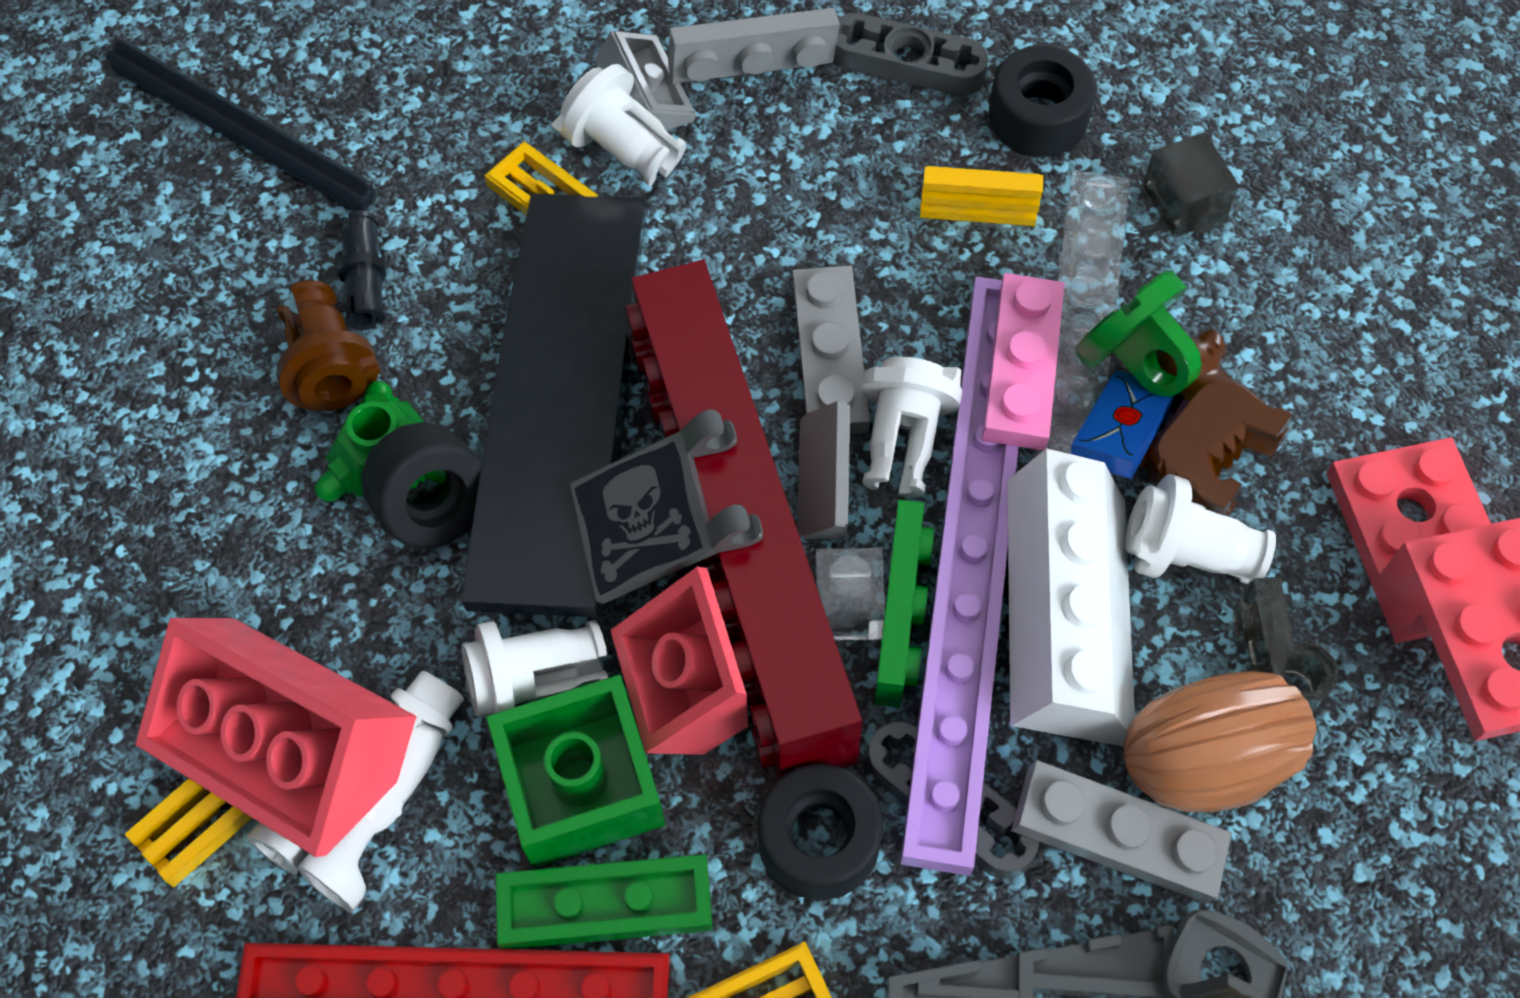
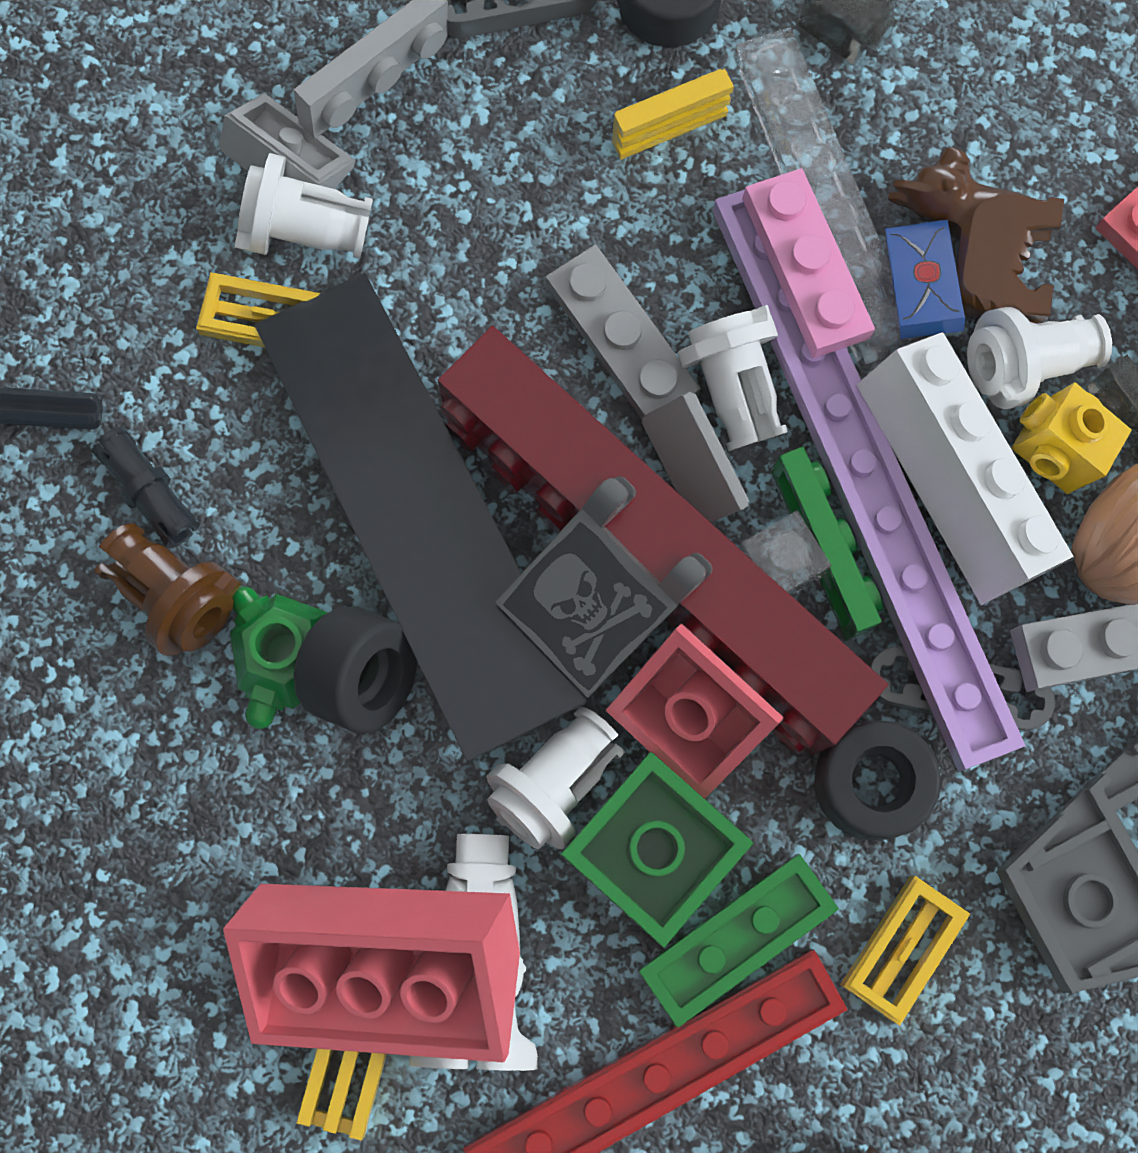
camera: 35 degrees left, 15 degrees up
green tile [1075,270,1202,397] -> none
none -> yellow brick [1011,382,1132,494]

